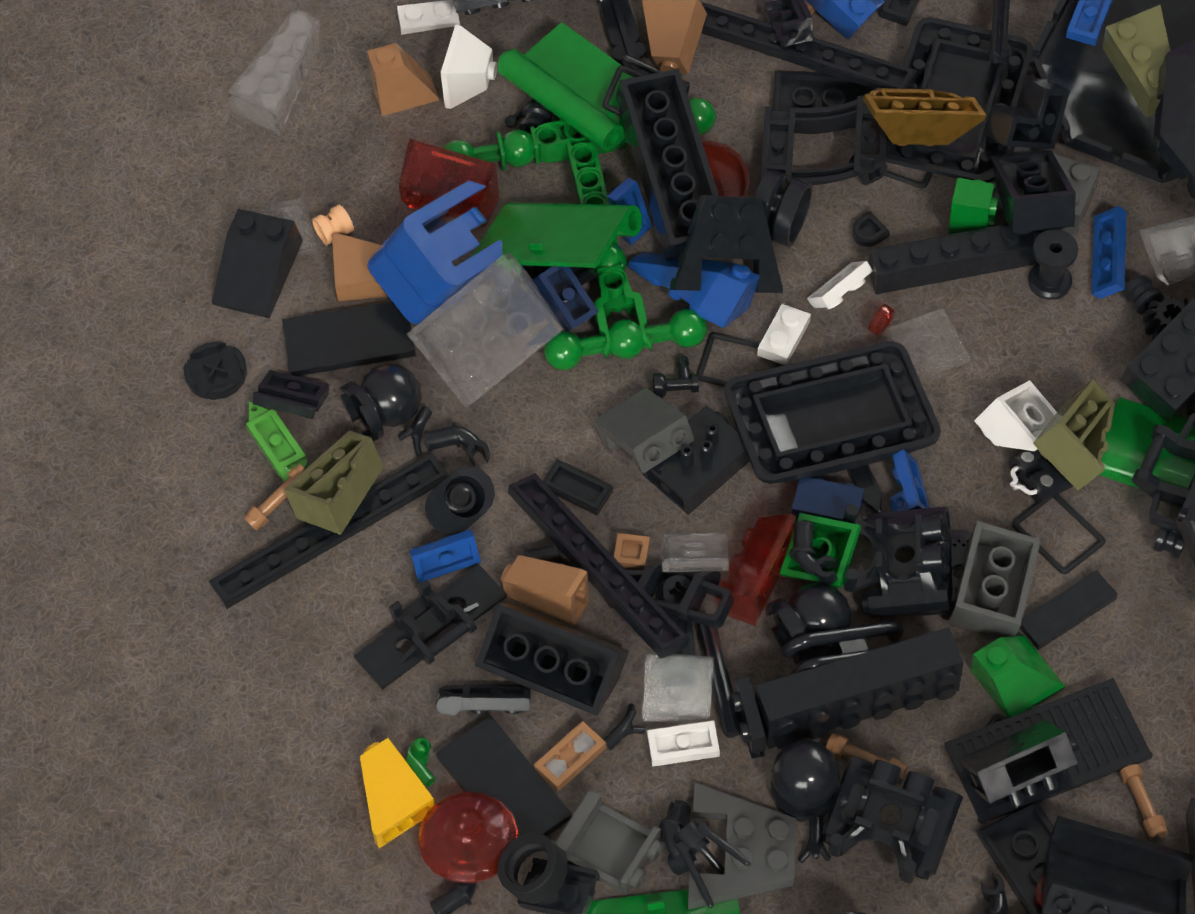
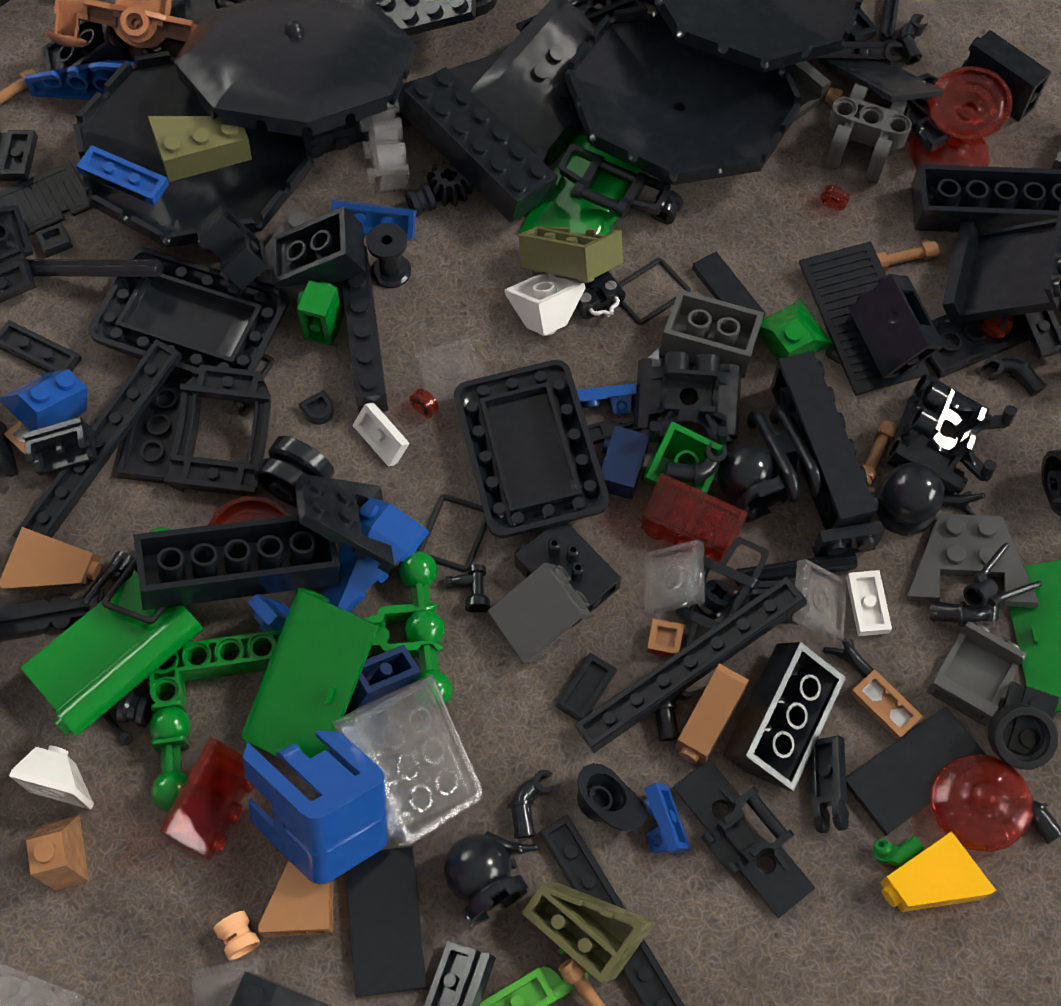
camera: 90 degrees left, 5 degrees up
white plate [757,304,811,365] -> none
pearl gold wedge [863,88,986,146] -> none

